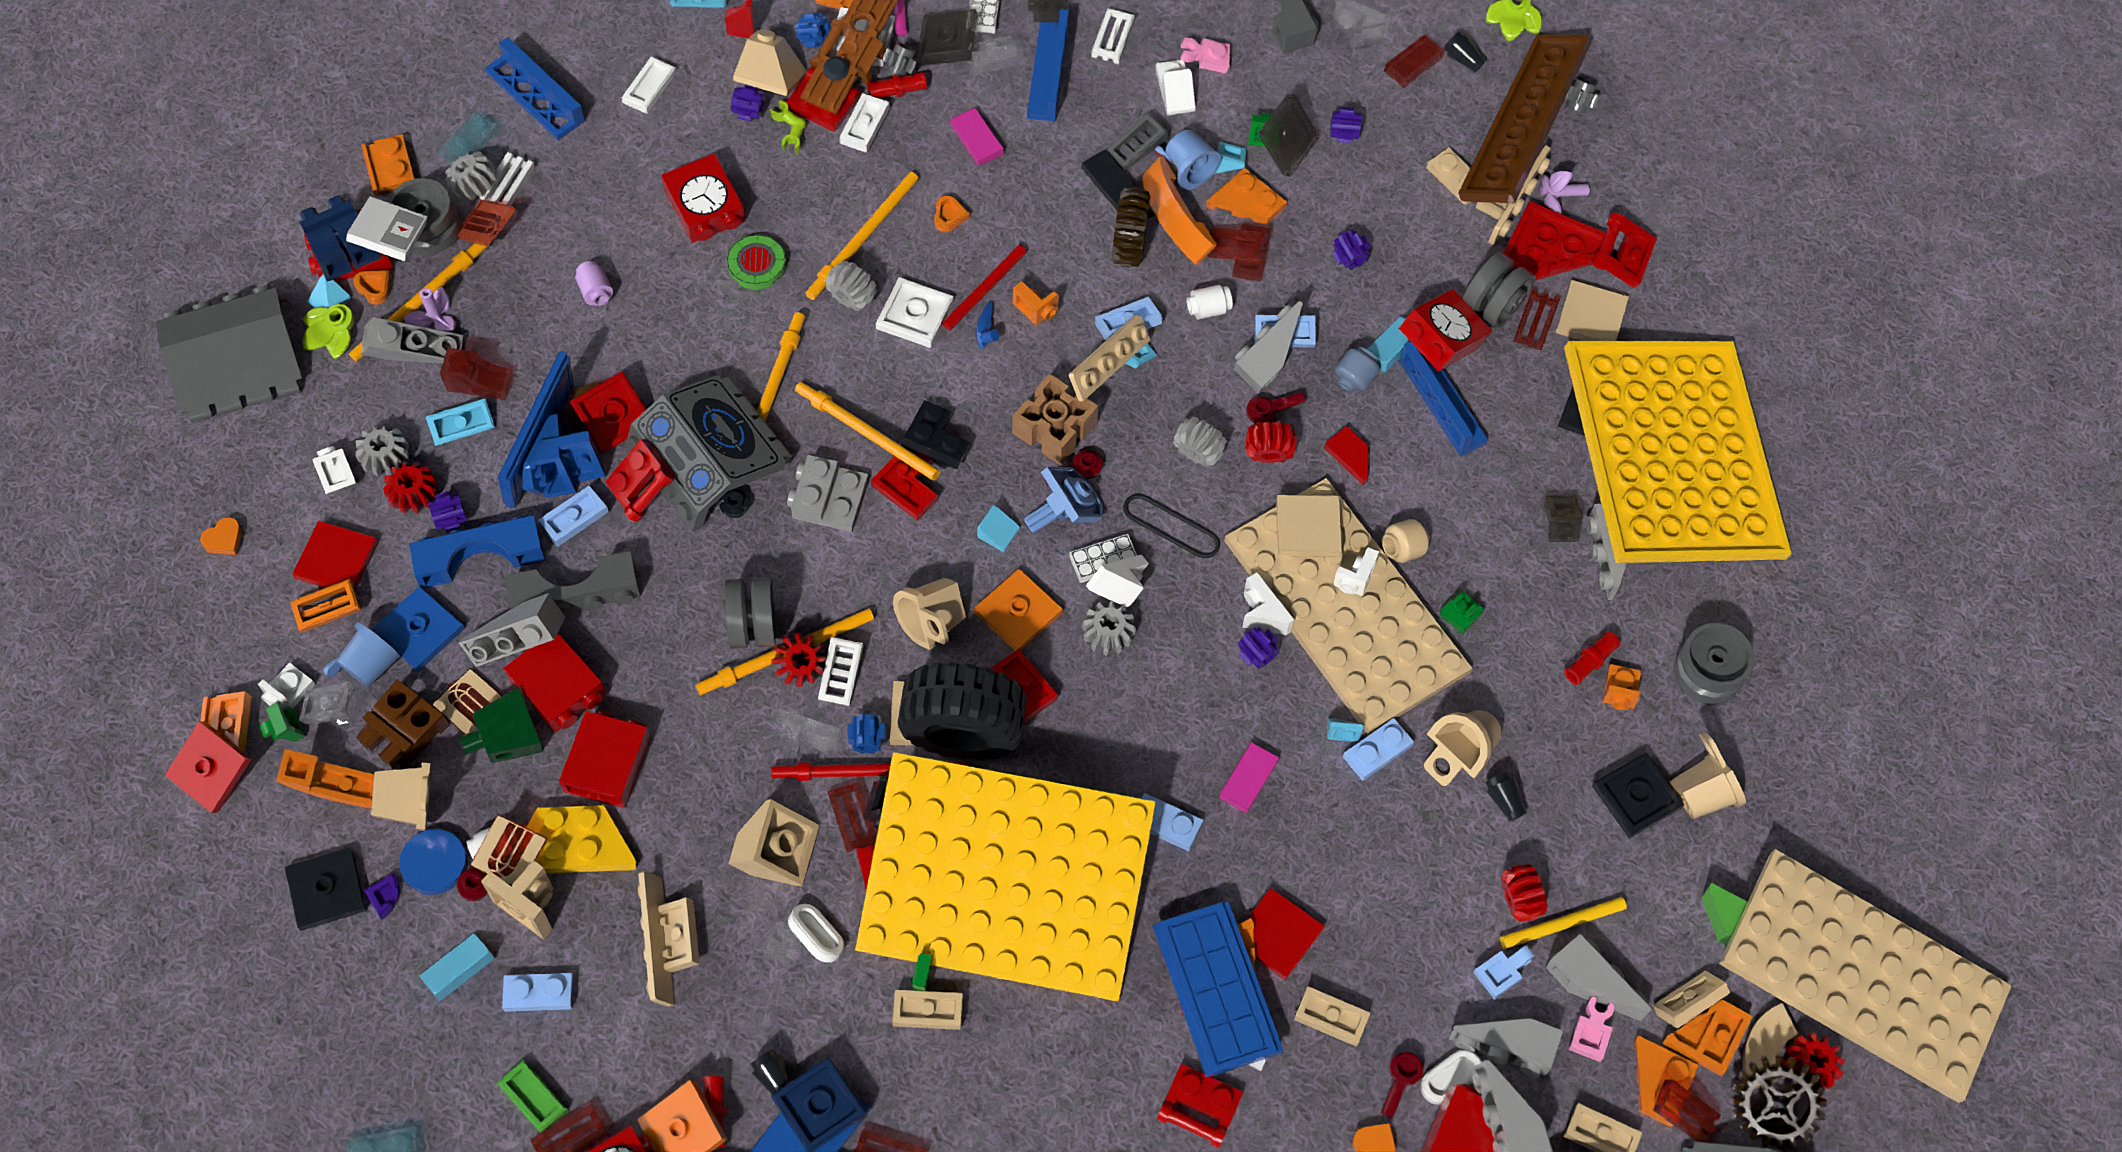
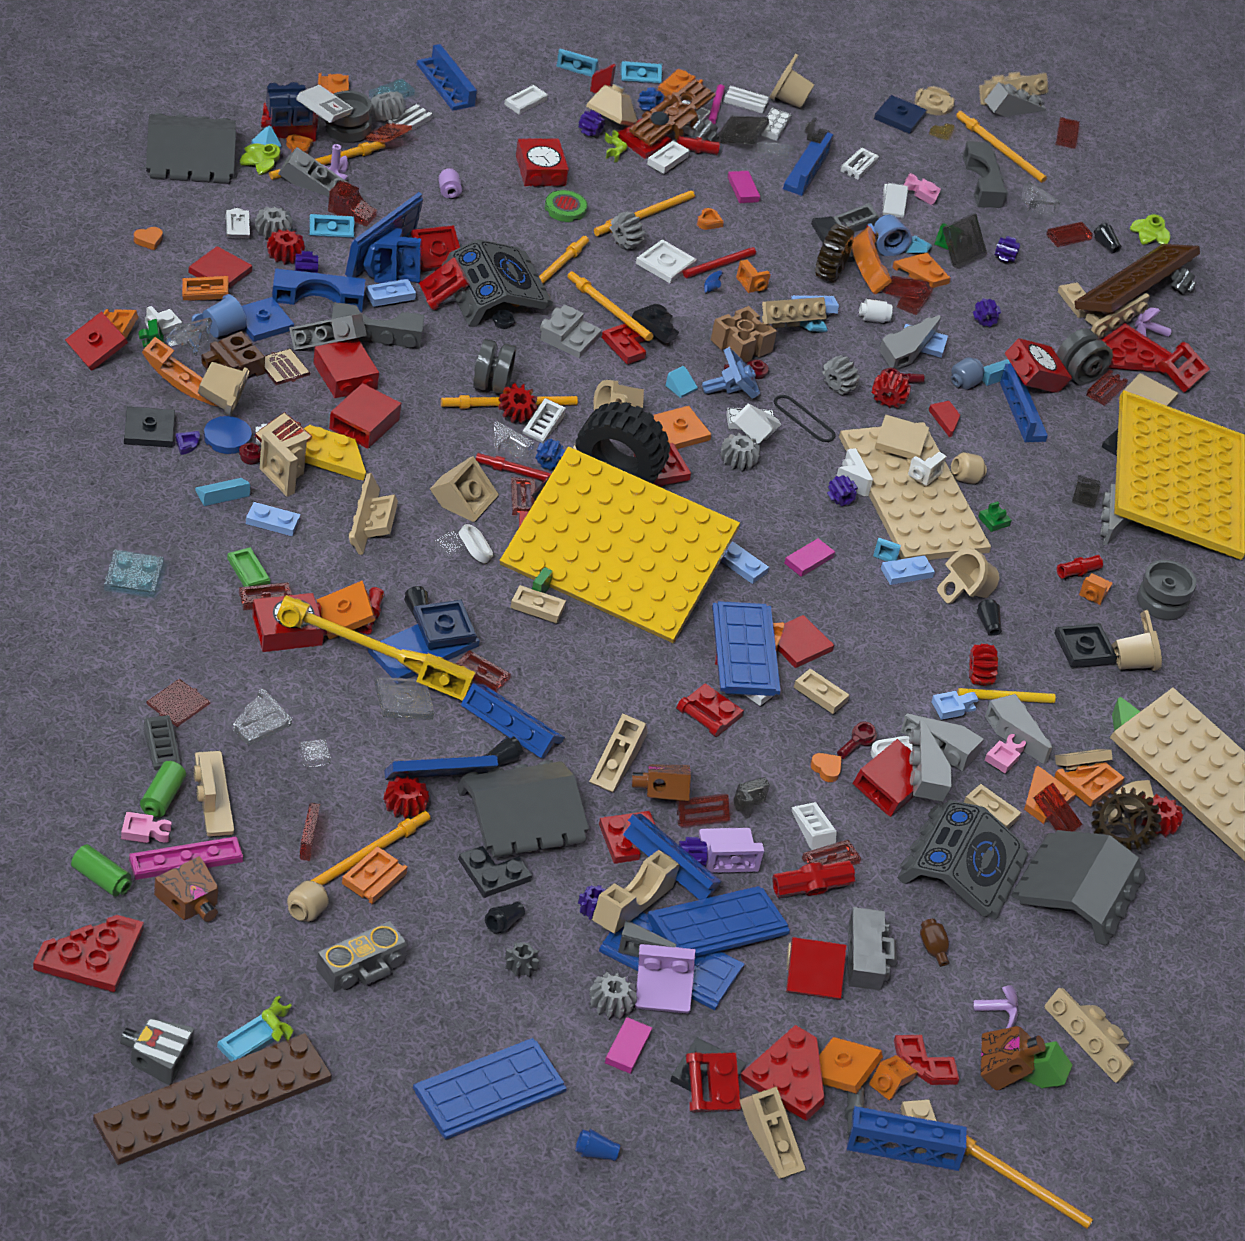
camera: 10 degrees right, 20 degrees down
dark green torso [459,688,543,763] -> none

